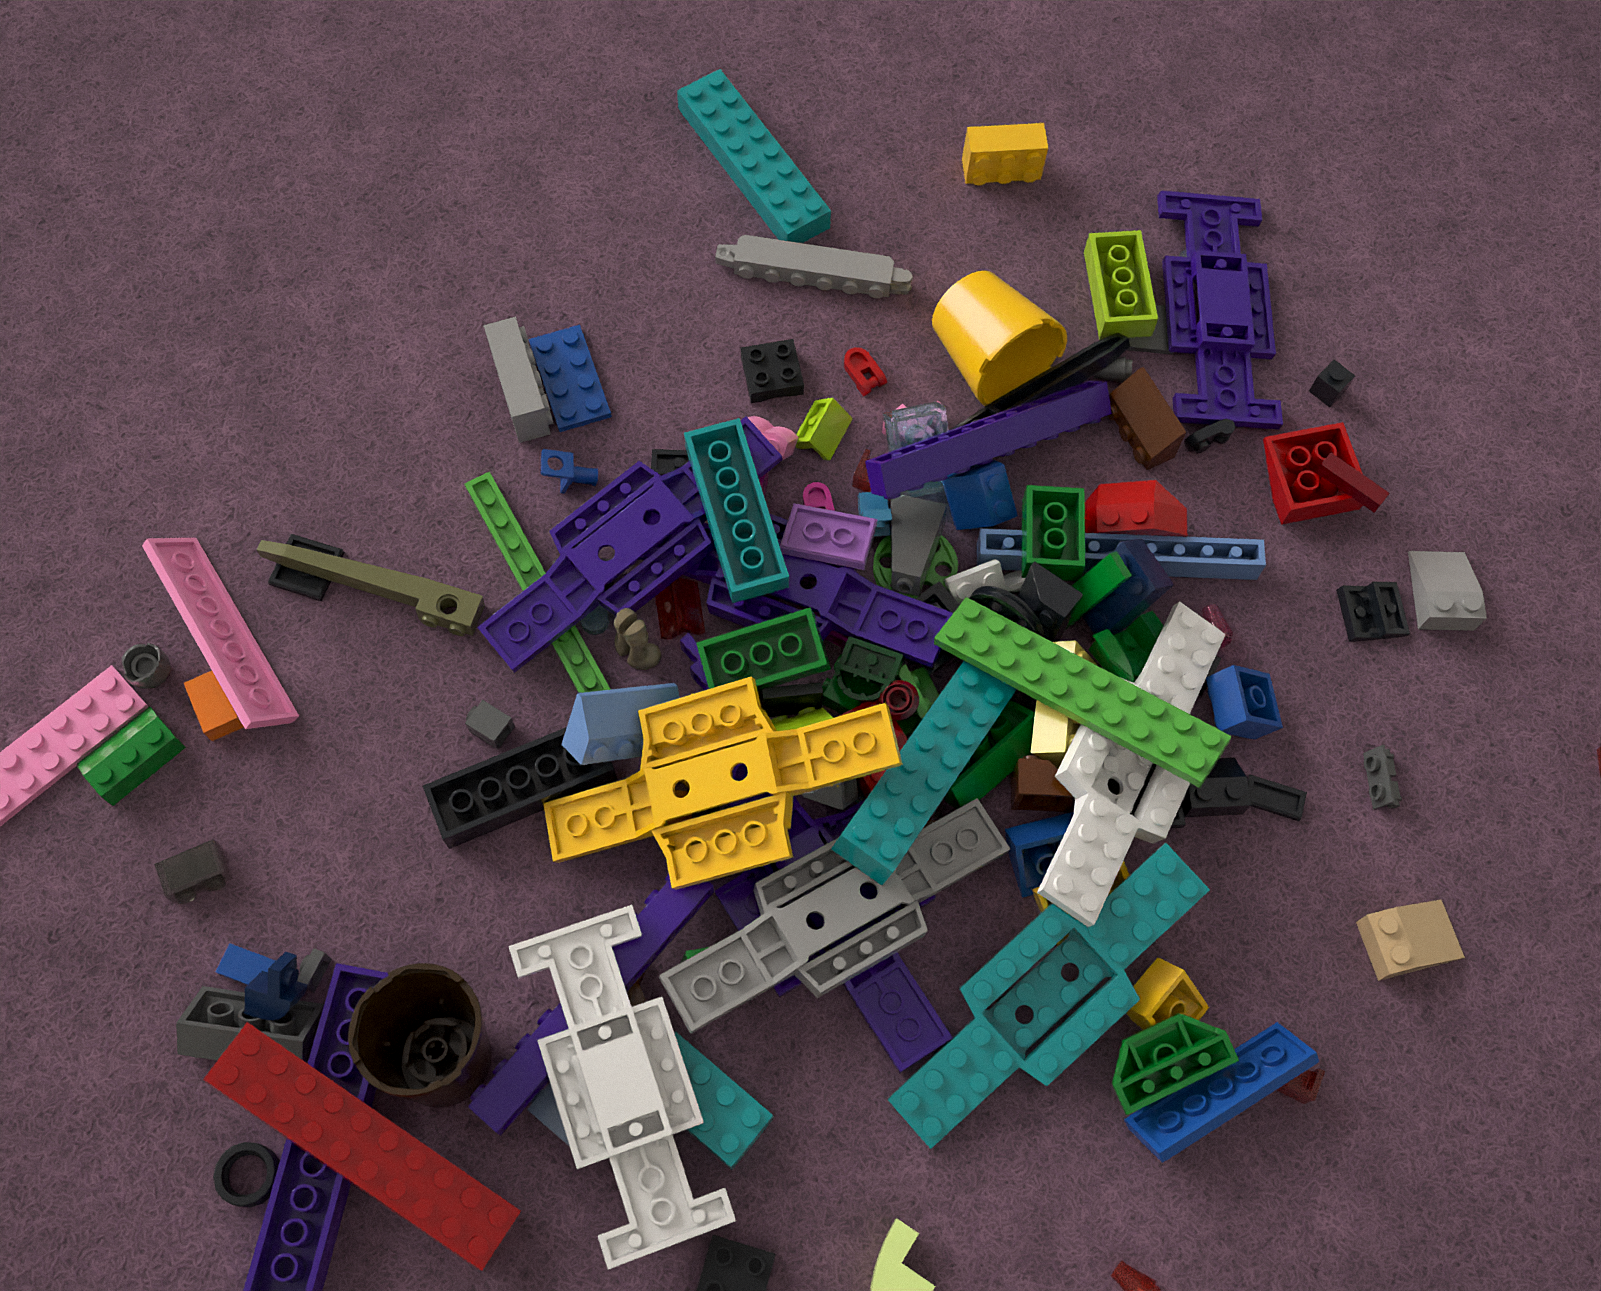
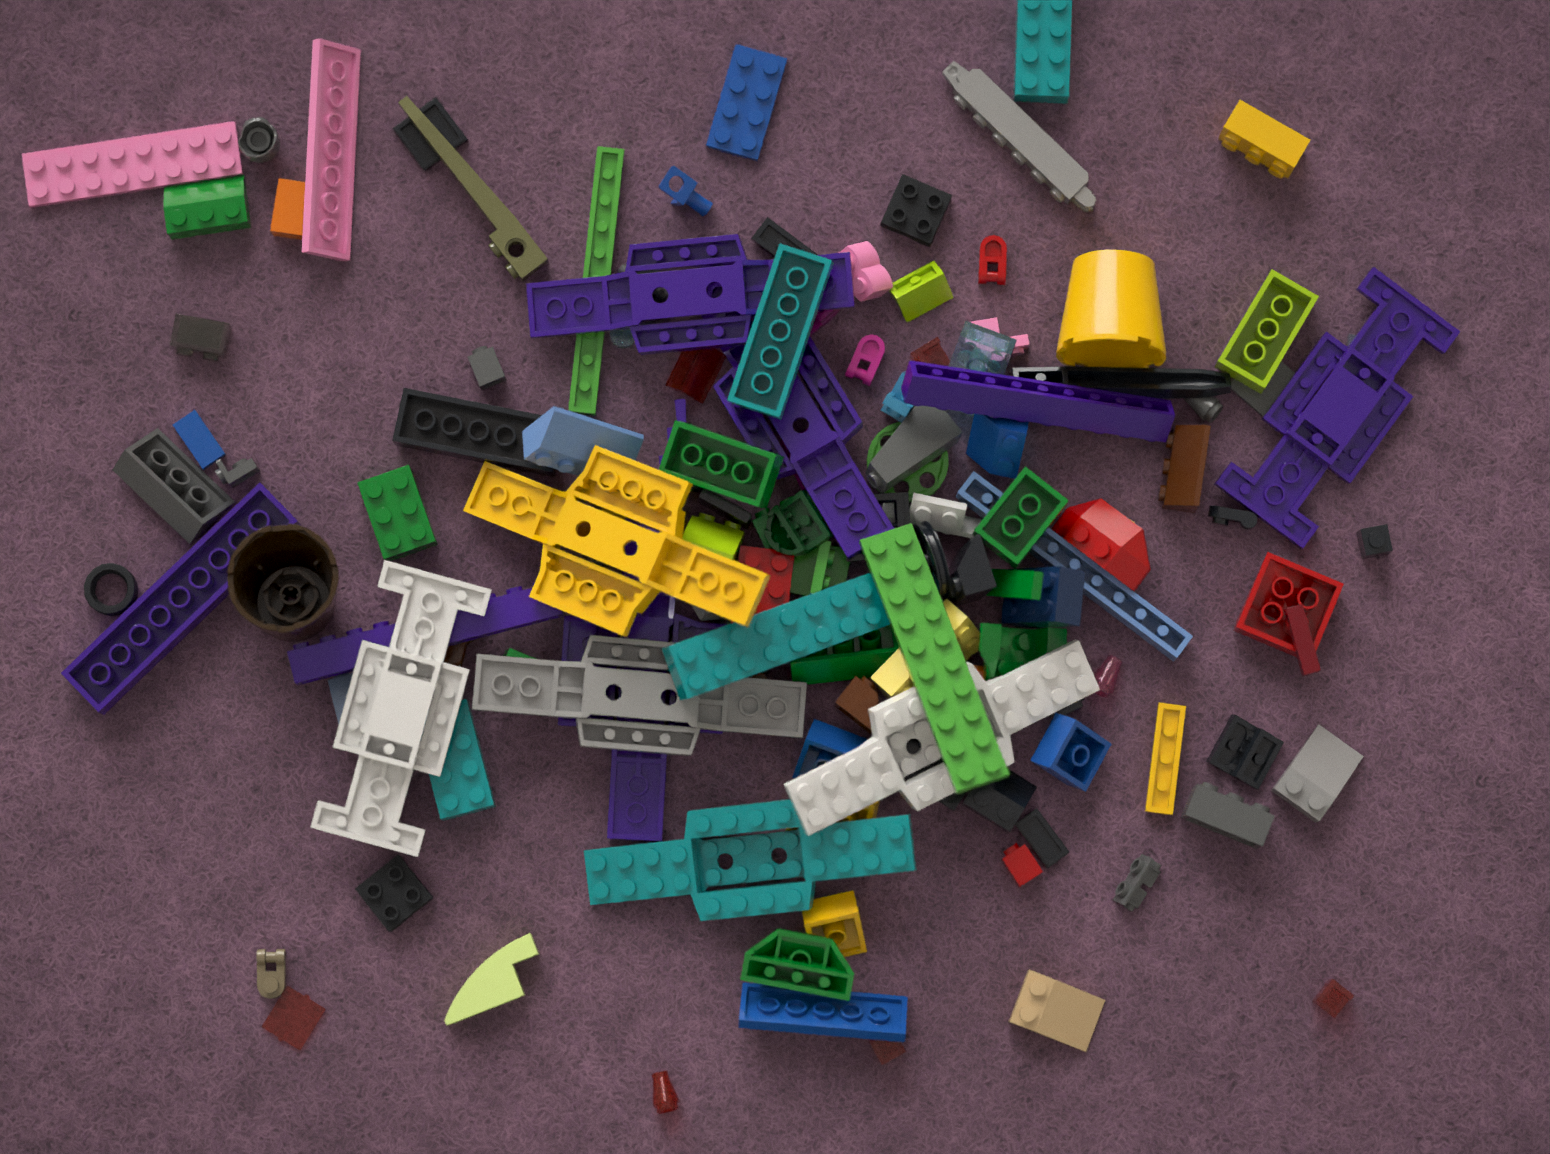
camera: 40 degrees right, 15 degrees up
red brick [203,1022,521,1271] -> none
dark blue brick [244,952,307,1020] -> none
light grey piece [484,317,554,443] -> none
dark tan piece [614,608,661,670] -> none
medium lavender tile [780,503,877,570] -> none
dark red cone [879,680,919,720] -> none
none -> green brick [357,465,438,562]
none -> red brick [1001,843,1043,887]
none -> yellow plate [1145,702,1186,815]
none -> dark grey brick [1180,782,1275,849]

